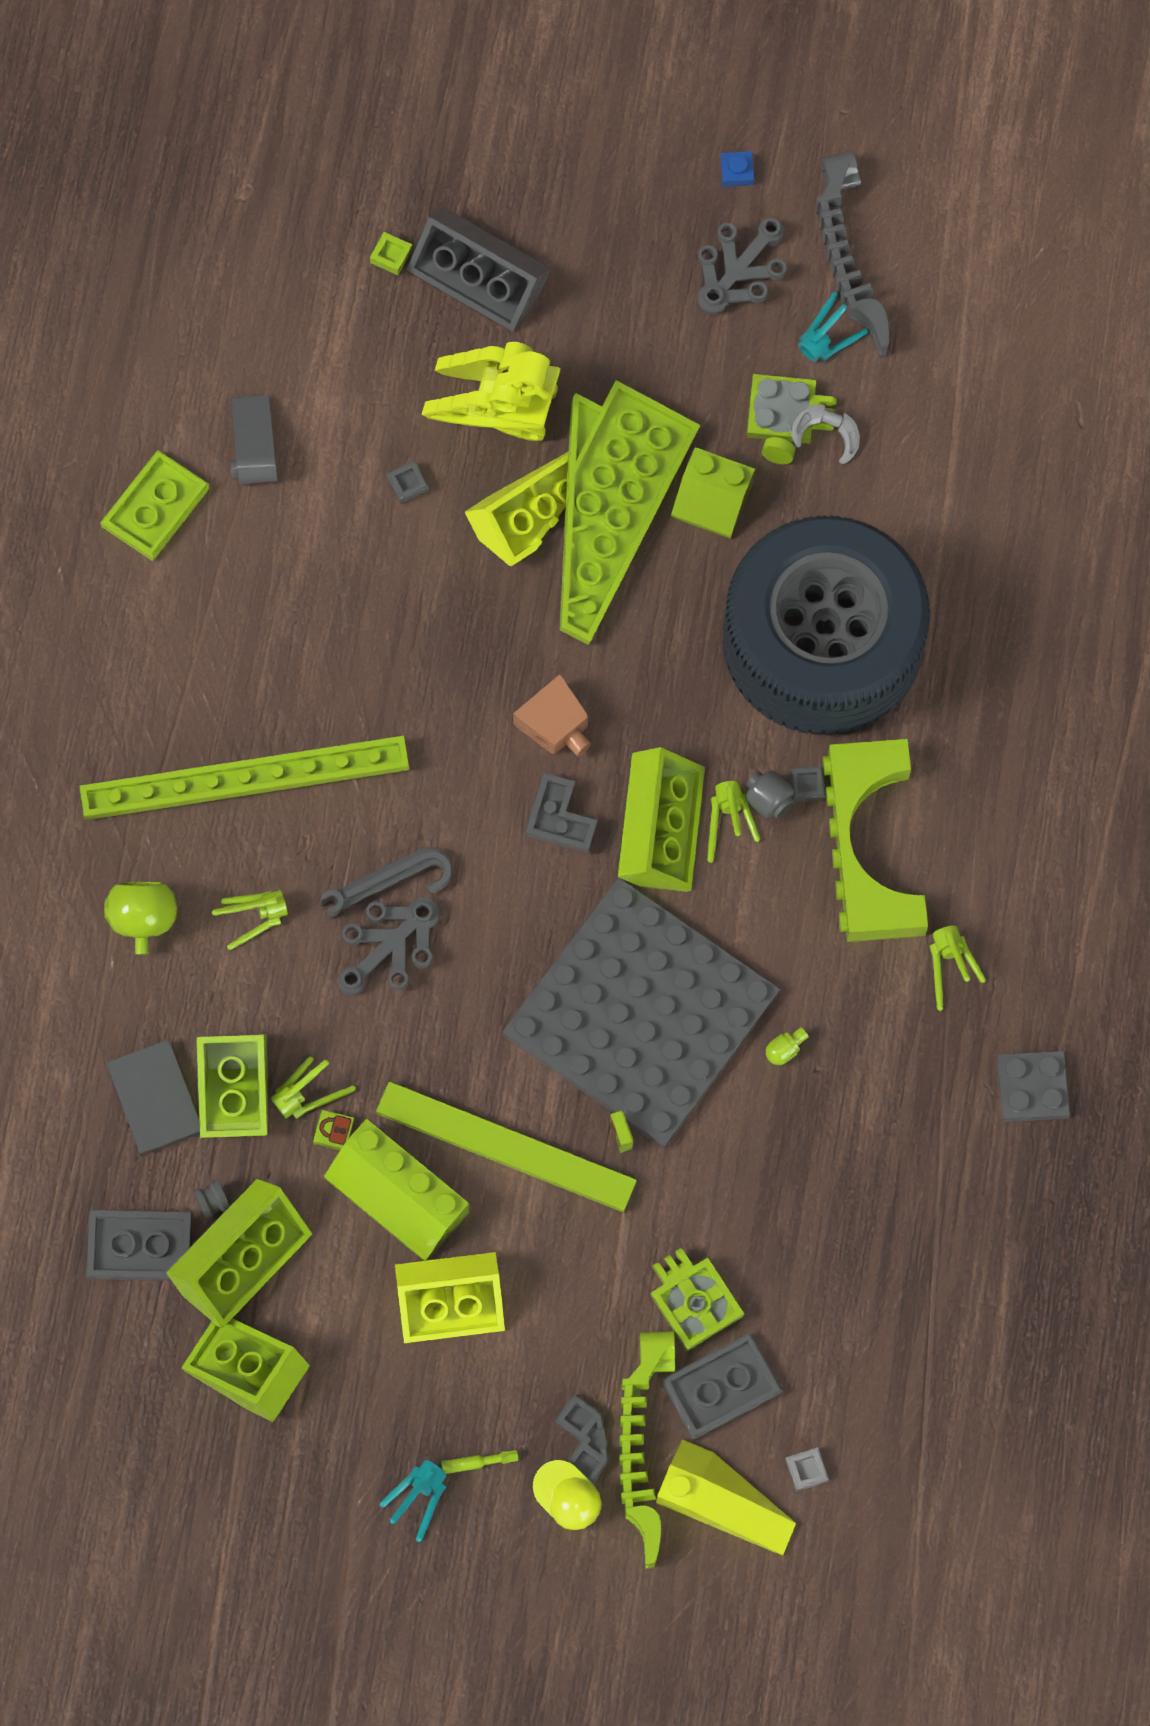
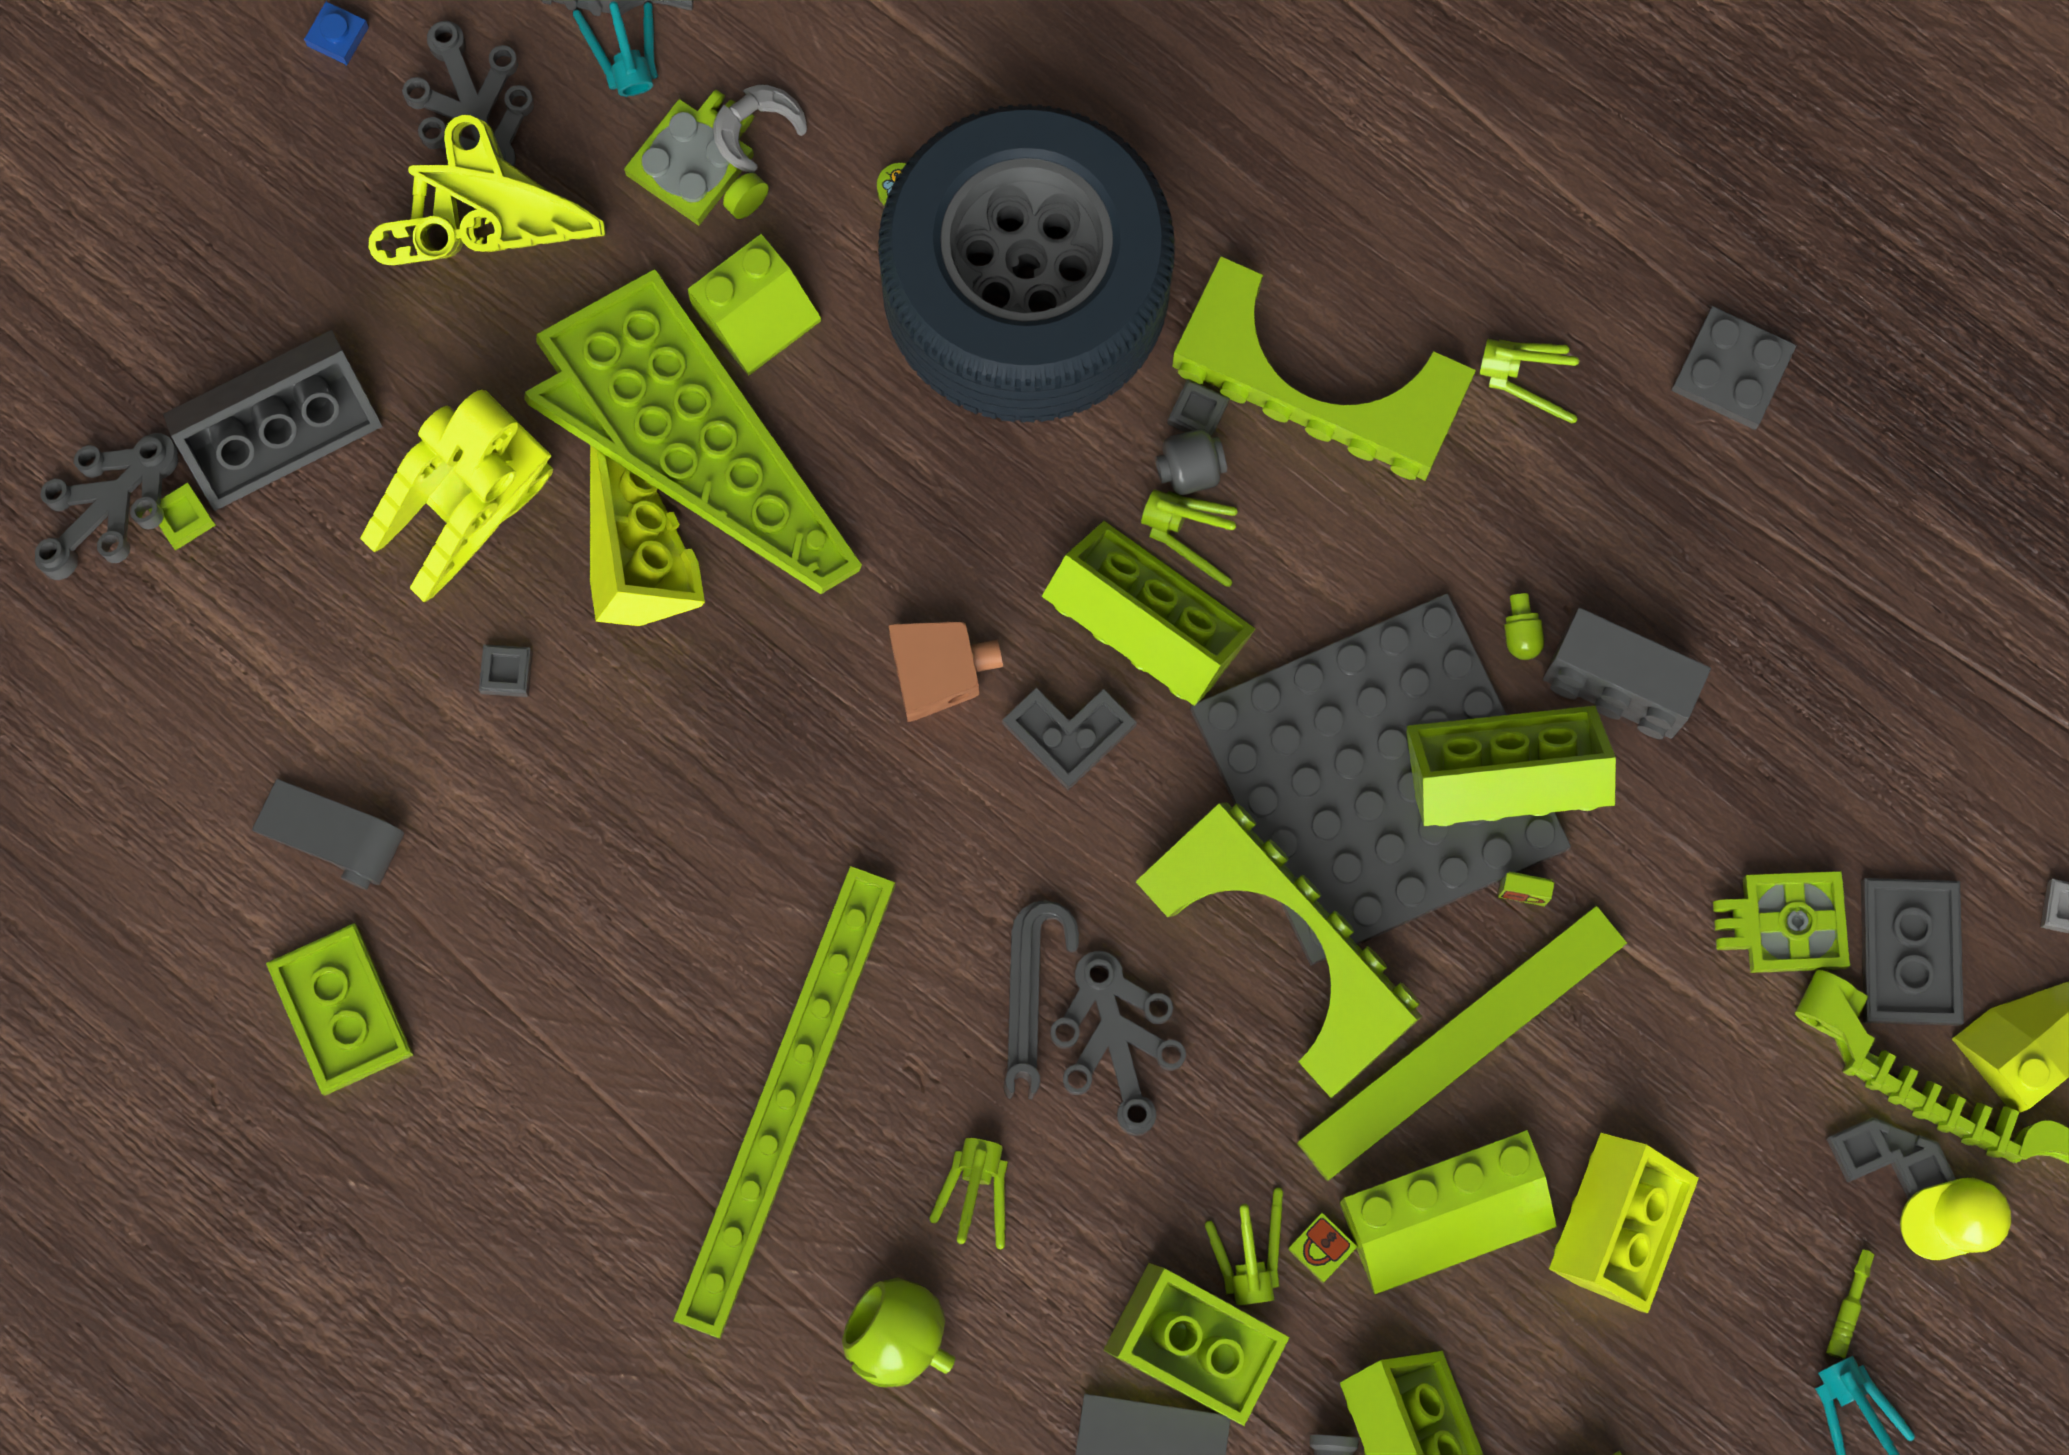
camera: 60 degrees left, 5 degrees up
none -> dark grey plant [35,433,178,580]
none -> neon yellow piece [369,115,606,265]
none -> lime arch [1136,802,1422,1098]
none -> lime slope [1407,706,1616,826]
none -> dark grey brick [1542,608,1711,739]

